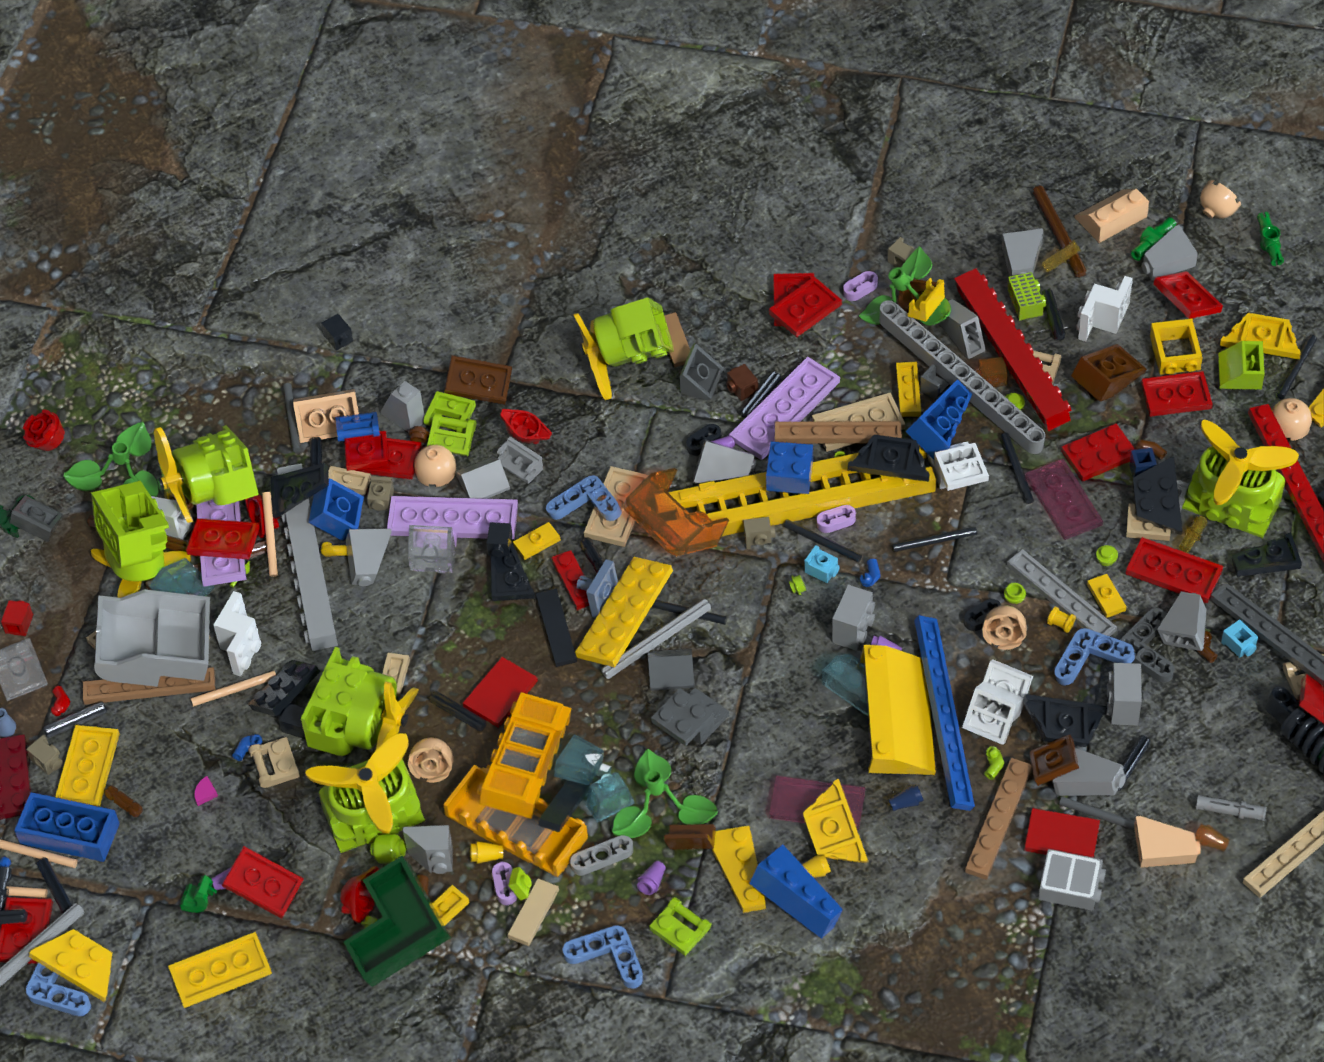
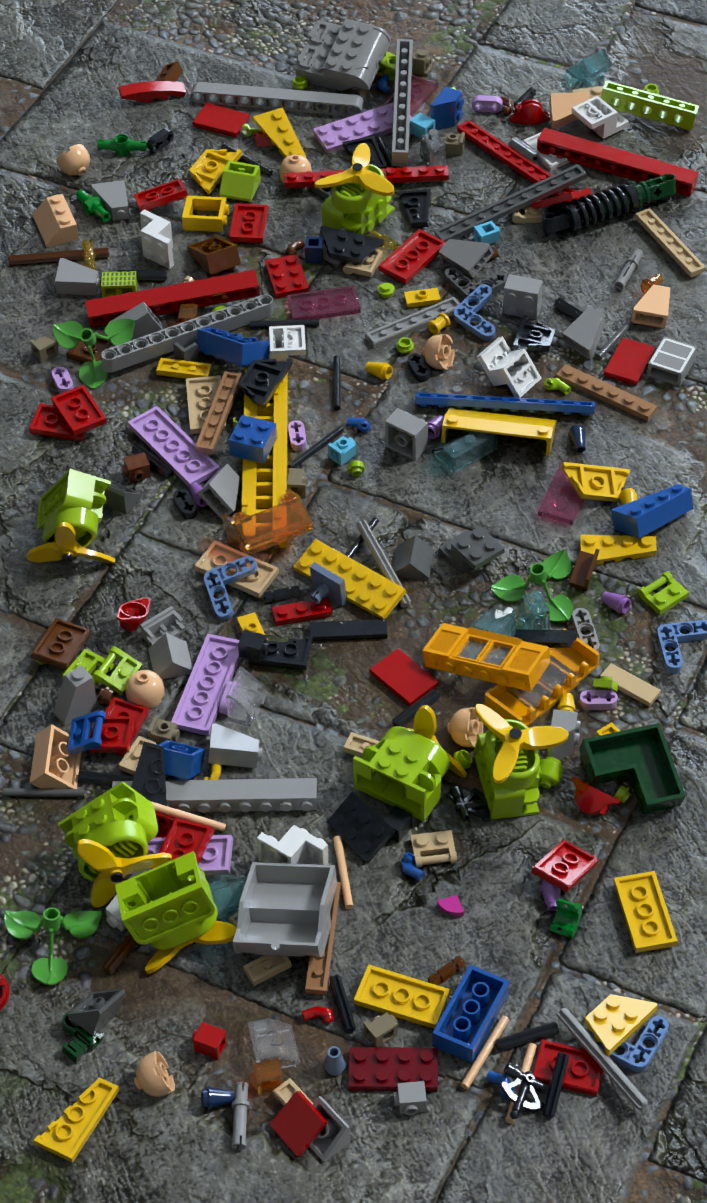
camera: 80 degrees left, 5 degrees down
yellow hinge [907,278,945,322] -> none
reddish brown tile [1029,735,1079,786] -> none
none -> black beam [147,128,174,152]
none -> yellow cone [365,362,393,380]

